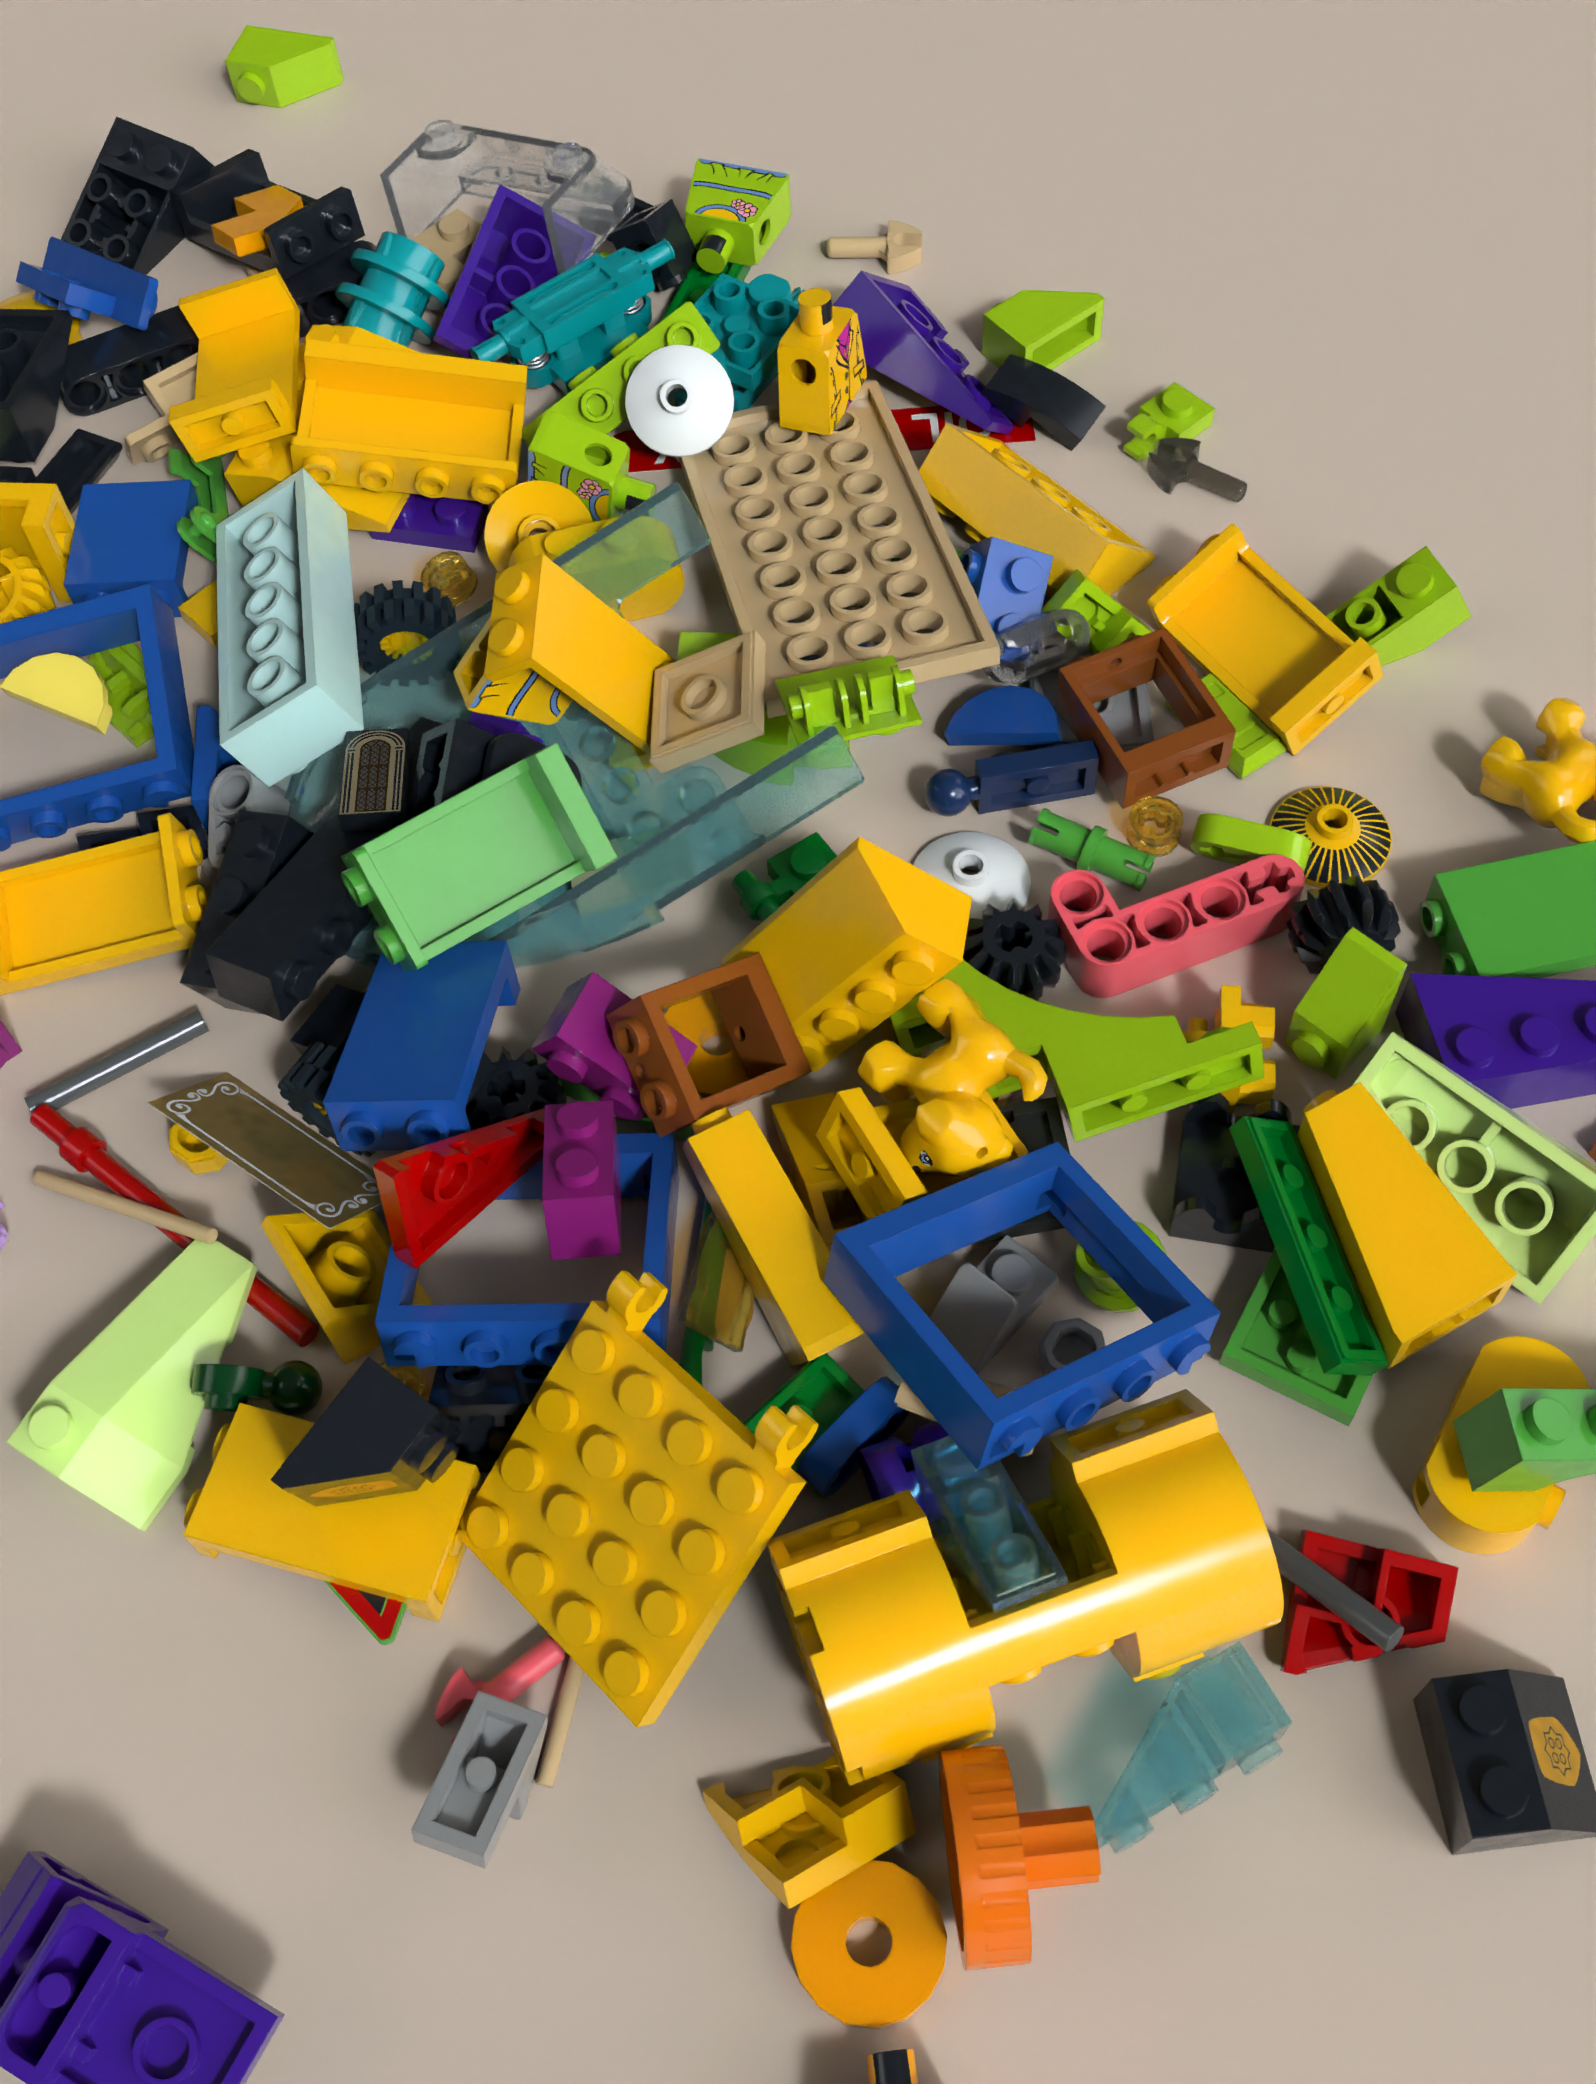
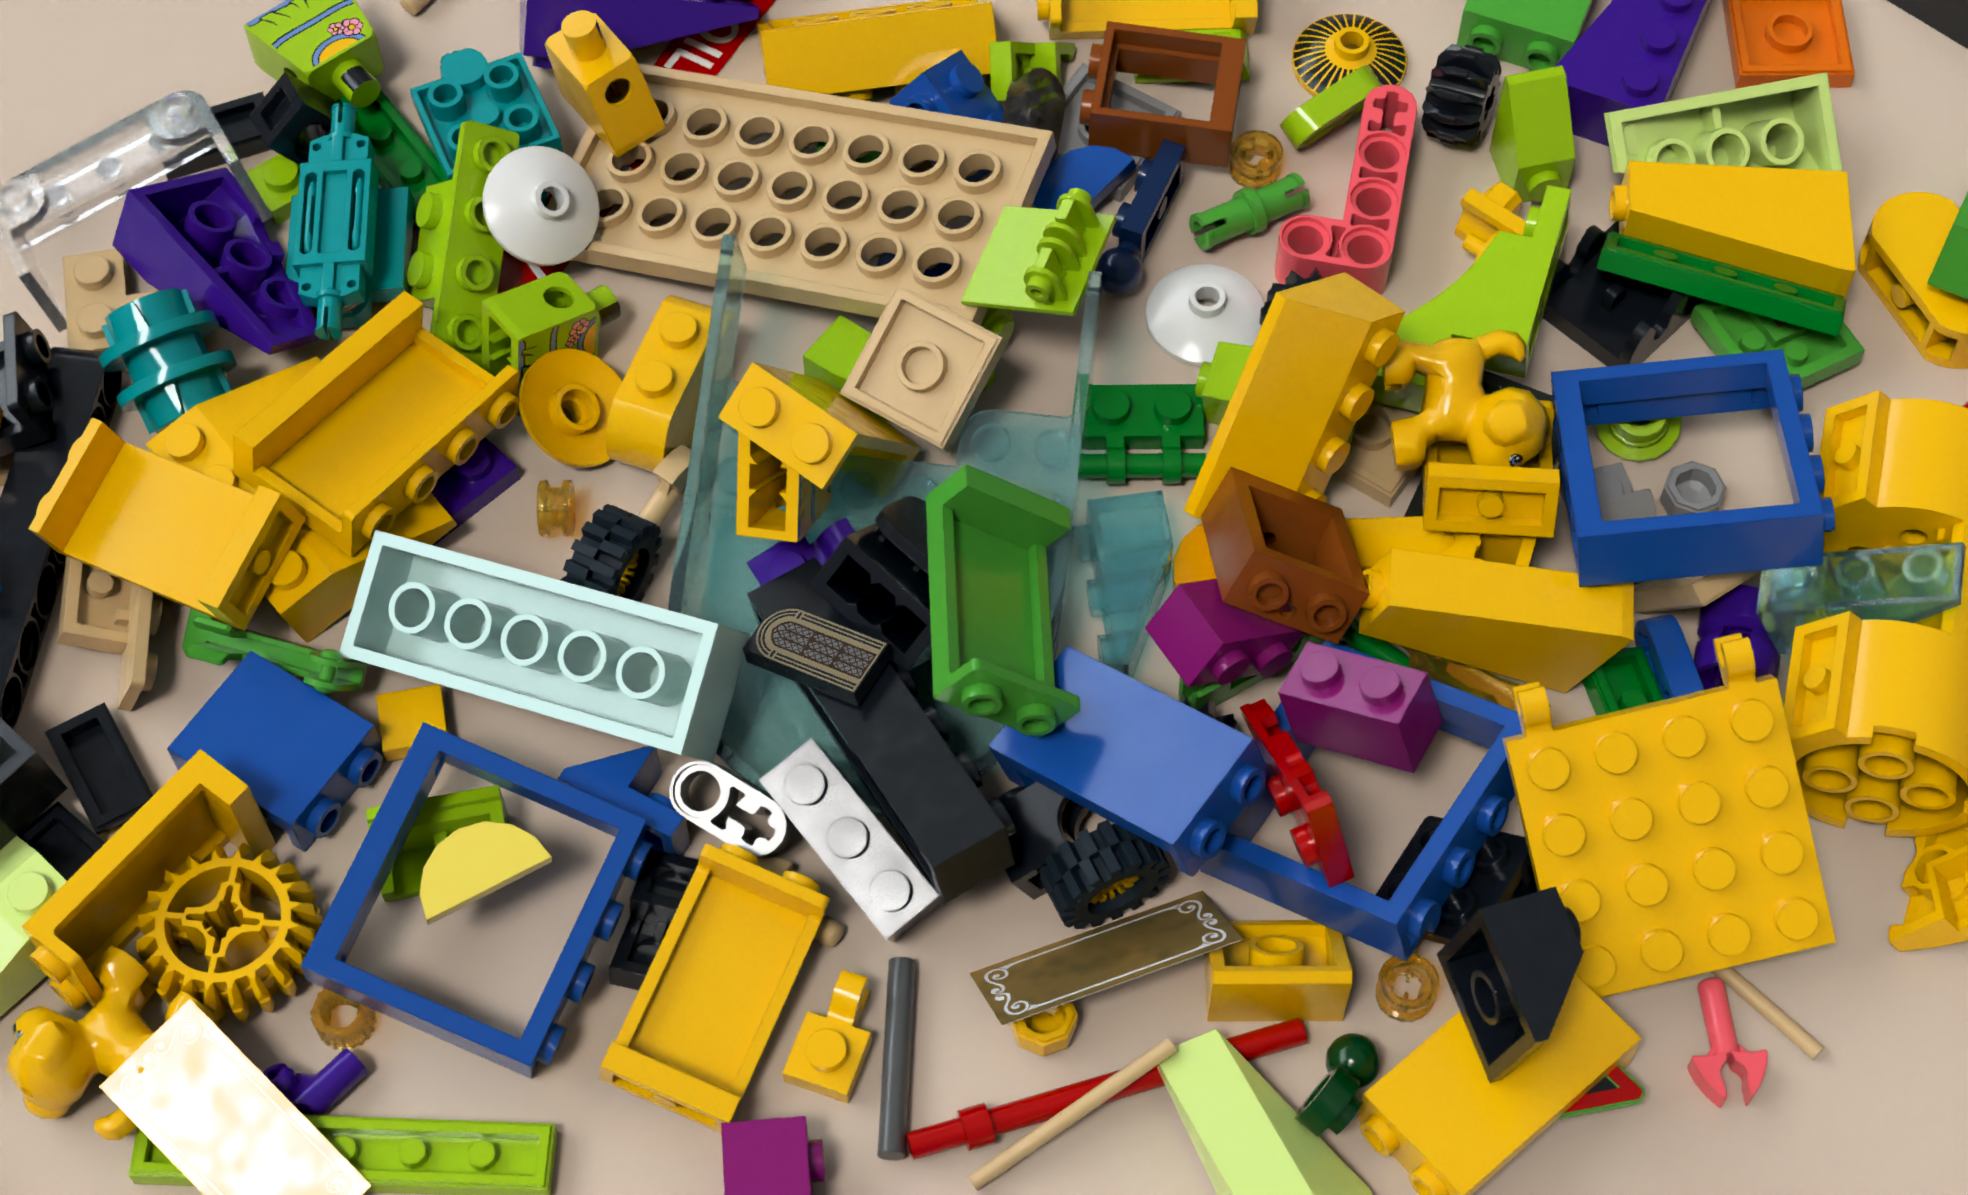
camera: 60 degrees left, 0 degrees up
light grey slope [411,1690,548,1869] -> none
none -> yellow plate [782,969,873,1103]
none -> clear light blue slope [1076,490,1173,678]

